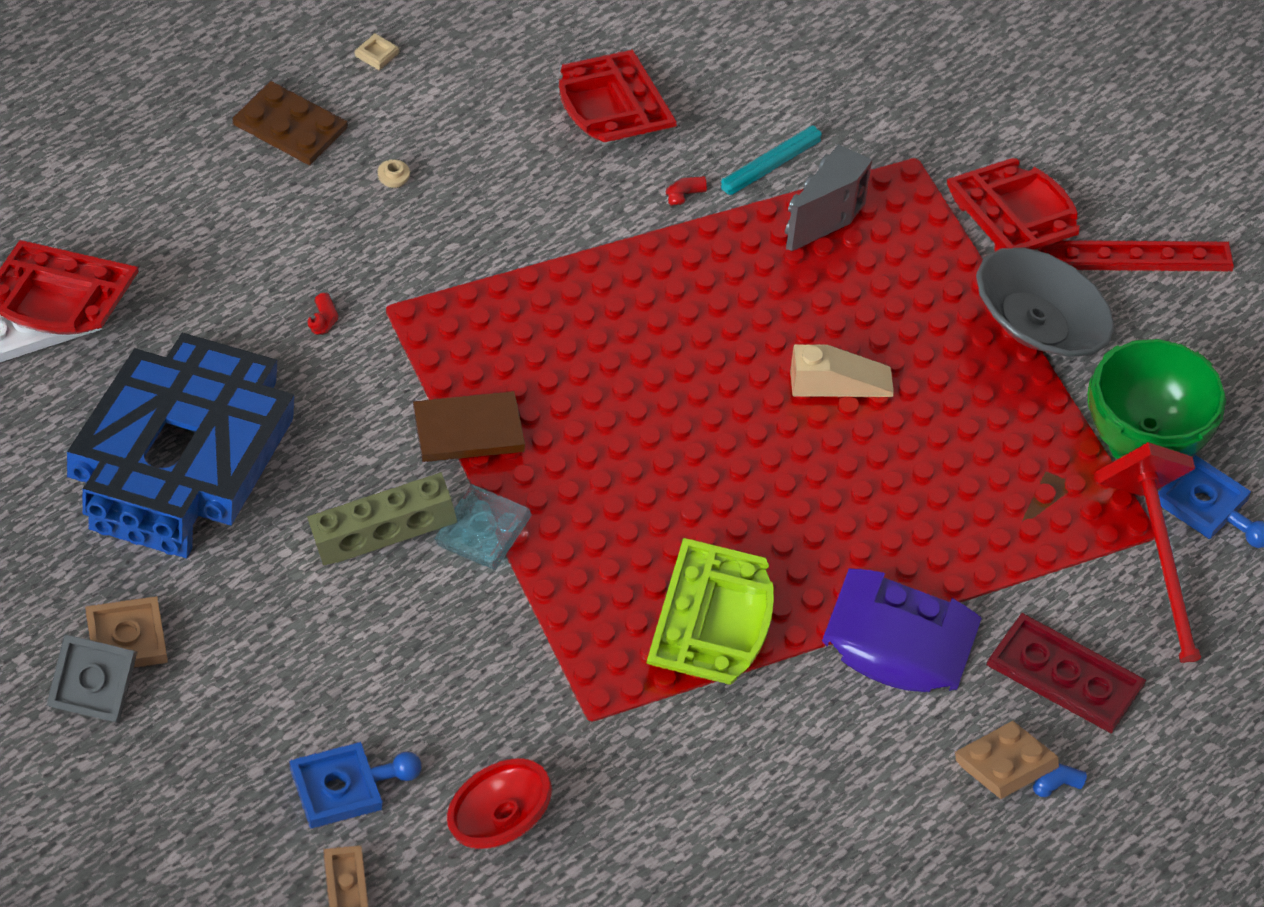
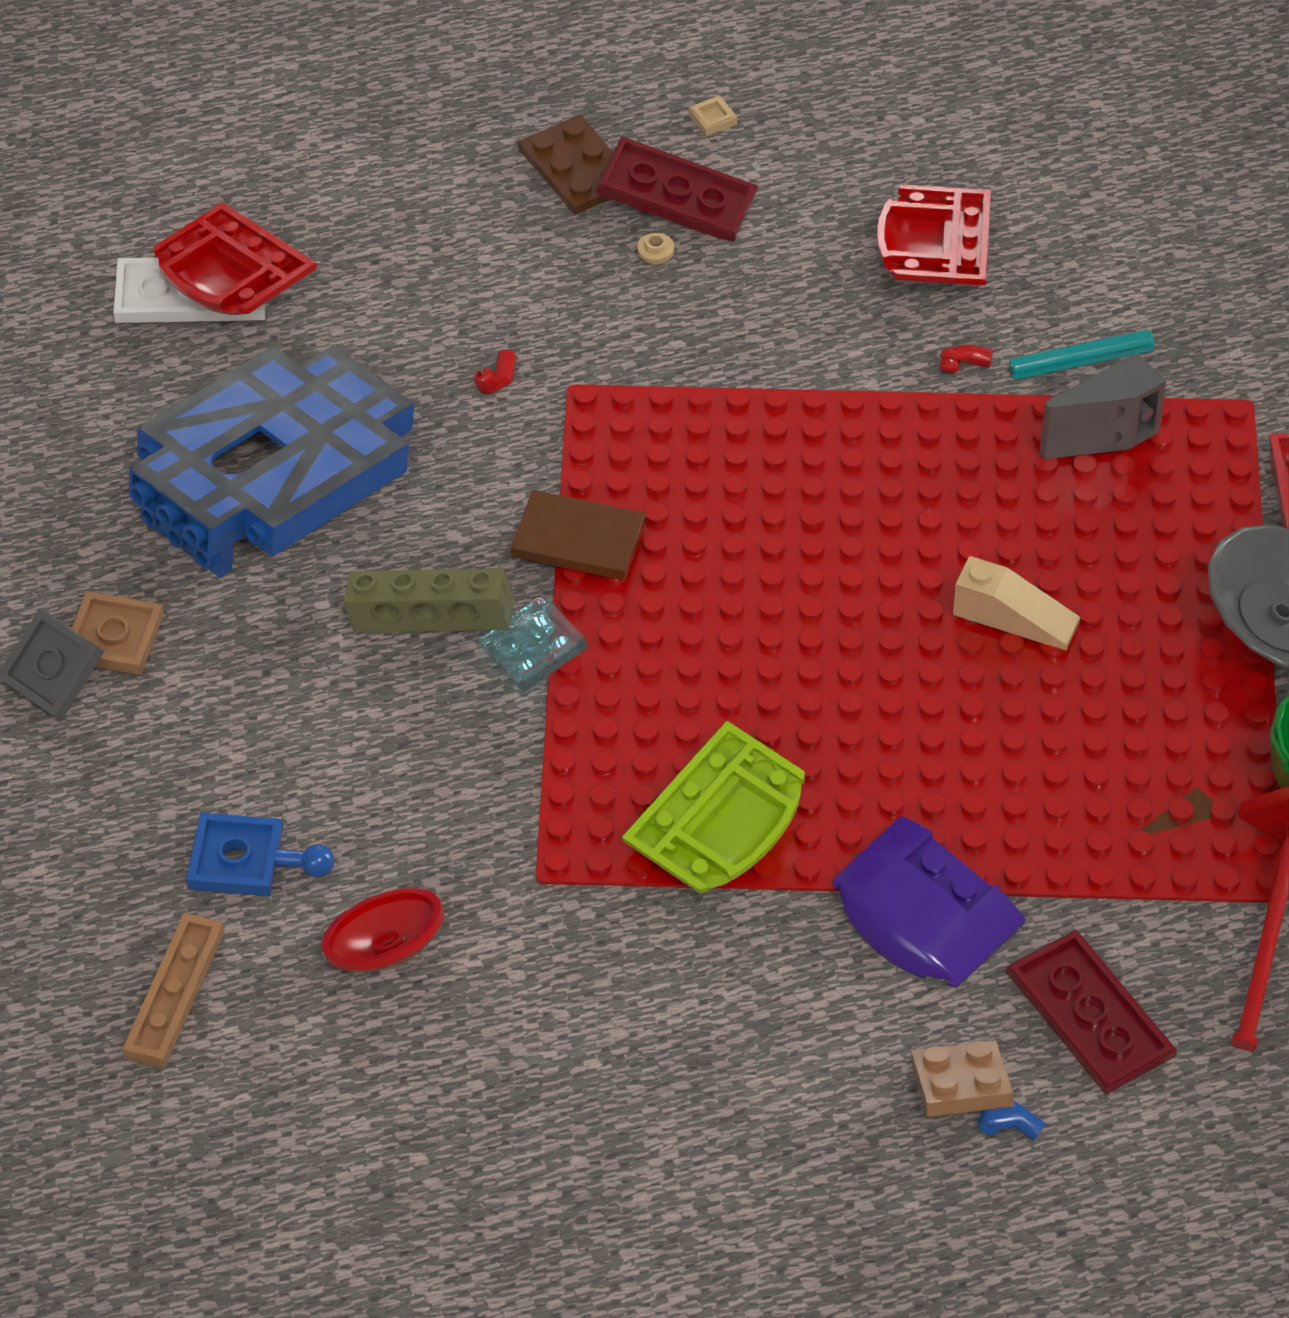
camera: 30 degrees right, 0 degrees up
none -> dark red tile [596,136,758,242]

